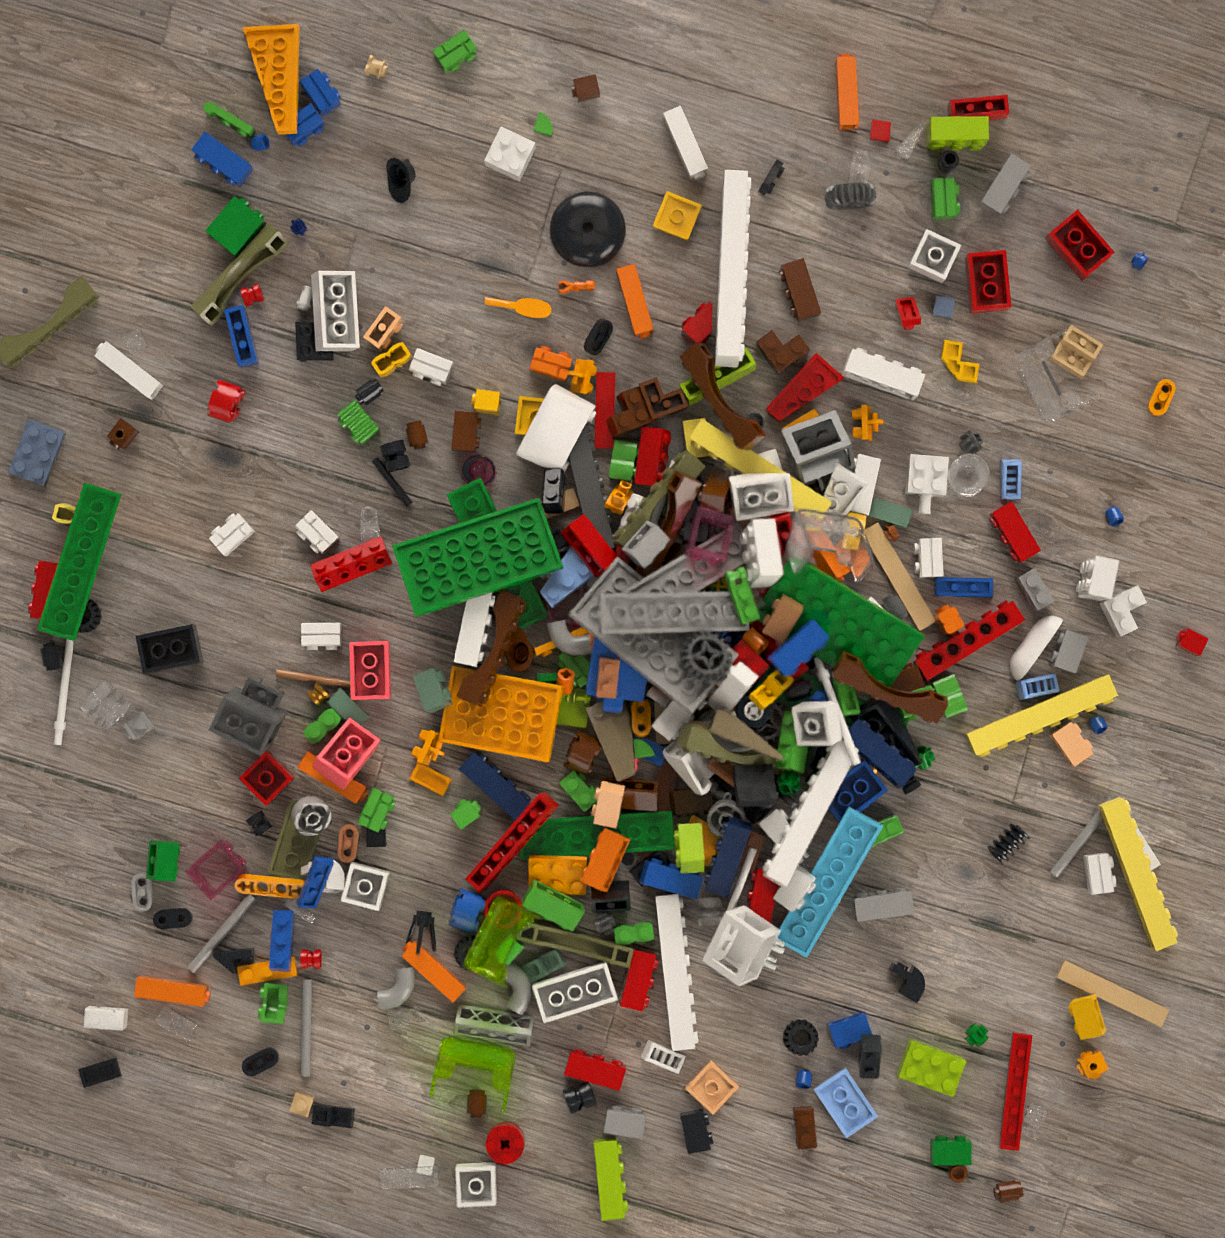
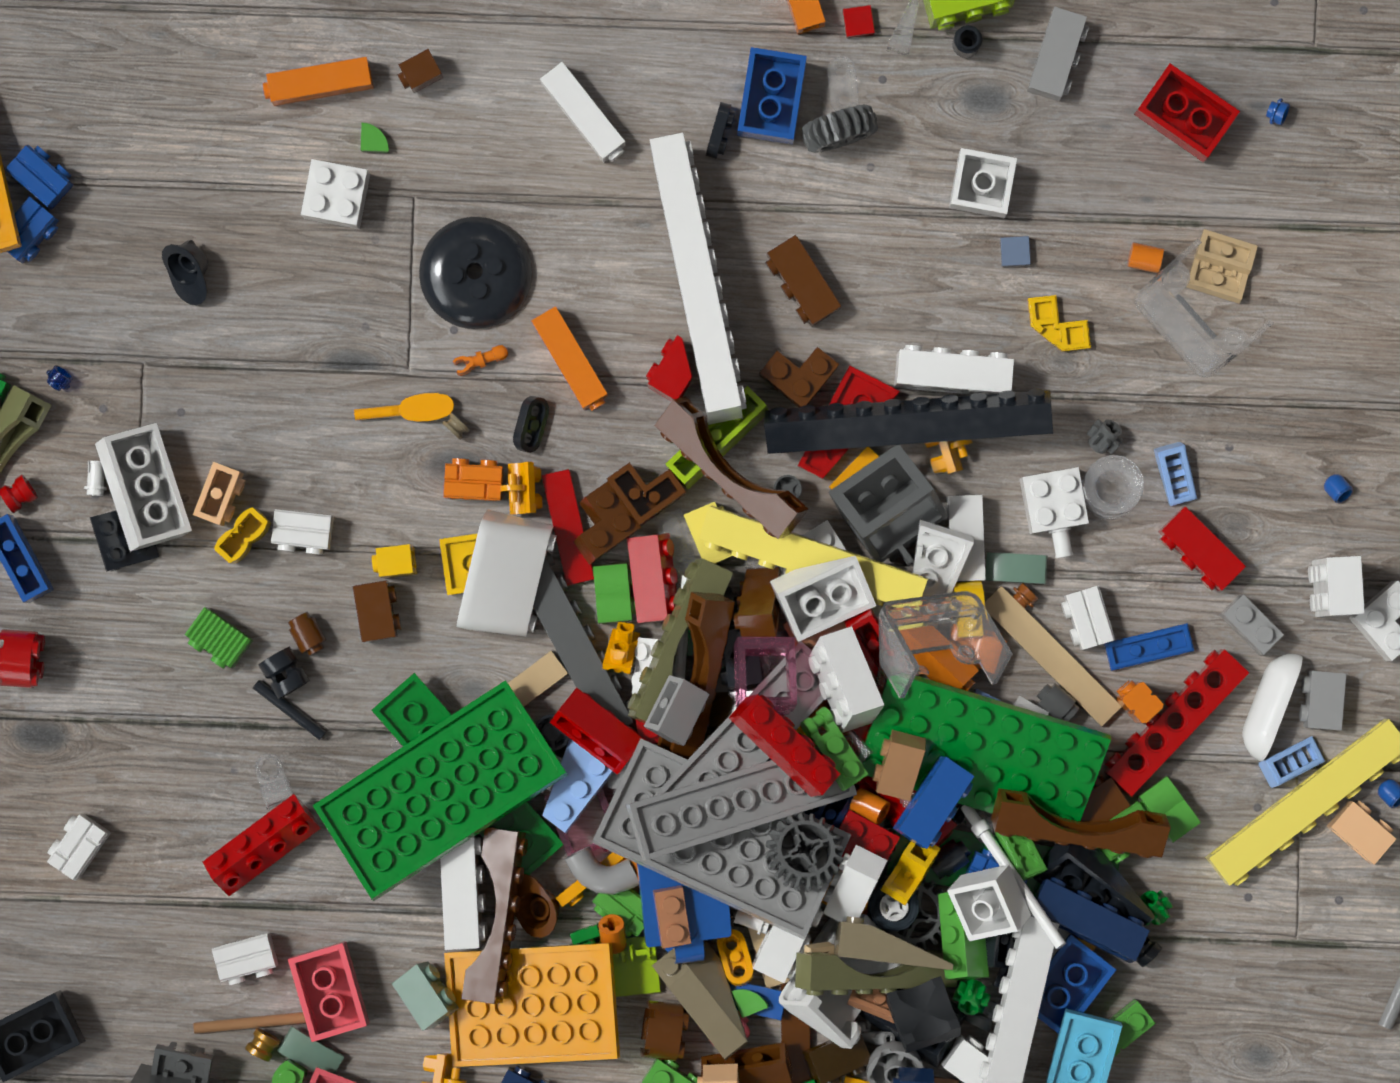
camera: 10 degrees left, 0 degrees up
white brick [295,510,340,554] -> none
black brick [355,379,384,406] -> none
tan brick [364,55,388,79] -> none
bright green brick [432,30,478,73] -> none
clear pink piece [462,455,497,487] -> none
black brick [541,469,567,514] -> none
yellow plate [652,191,702,242] -> none
red tile [895,297,921,330] -> none
bright green brick [930,178,960,220] -> none
red brick [965,250,1012,314] -> none
black piece [987,824,1030,865] -> none
light orange plate [1147,379,1176,416] -> none
none -> orange brick [263,57,374,106]
none -> dark tan bush [442,413,470,440]
none -> red brick [729,694,841,797]
none -> blue brick [737,47,807,145]
none -> black brick [764,388,1053,454]
none -> orange piece [1127,242,1164,273]

